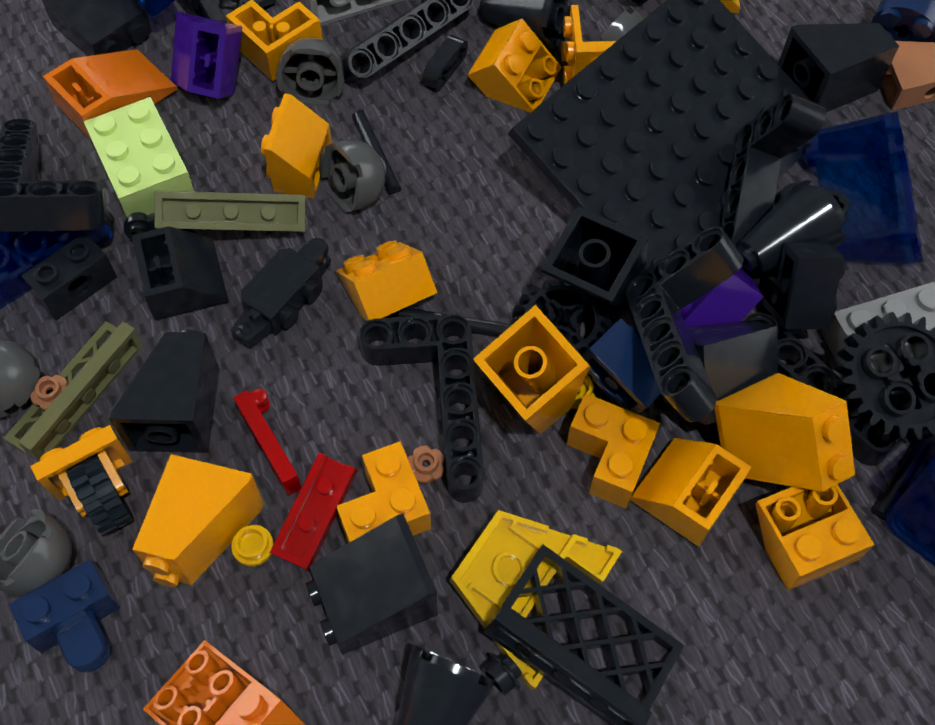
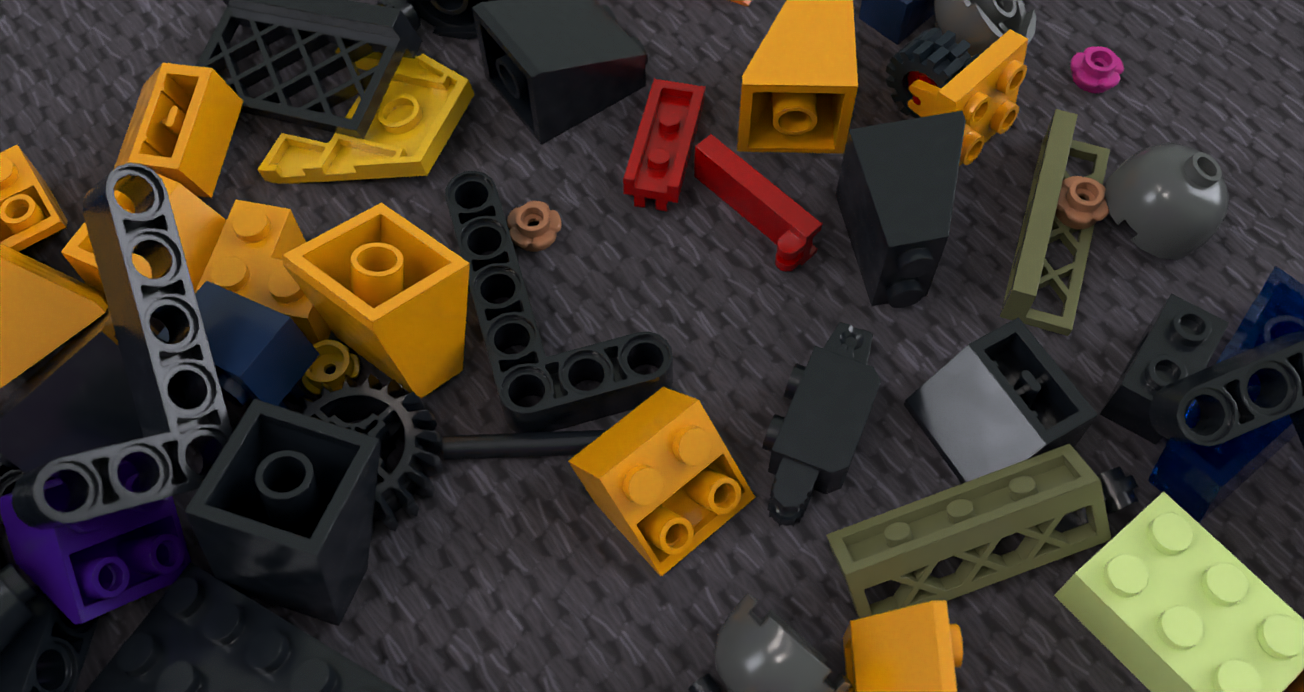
camera: 170 degrees right, 0 degrees up
yellow plate [231,525,274,567] -> none
light orange brick [336,441,431,543] -> none
none -> light orange slope [113,63,243,198]

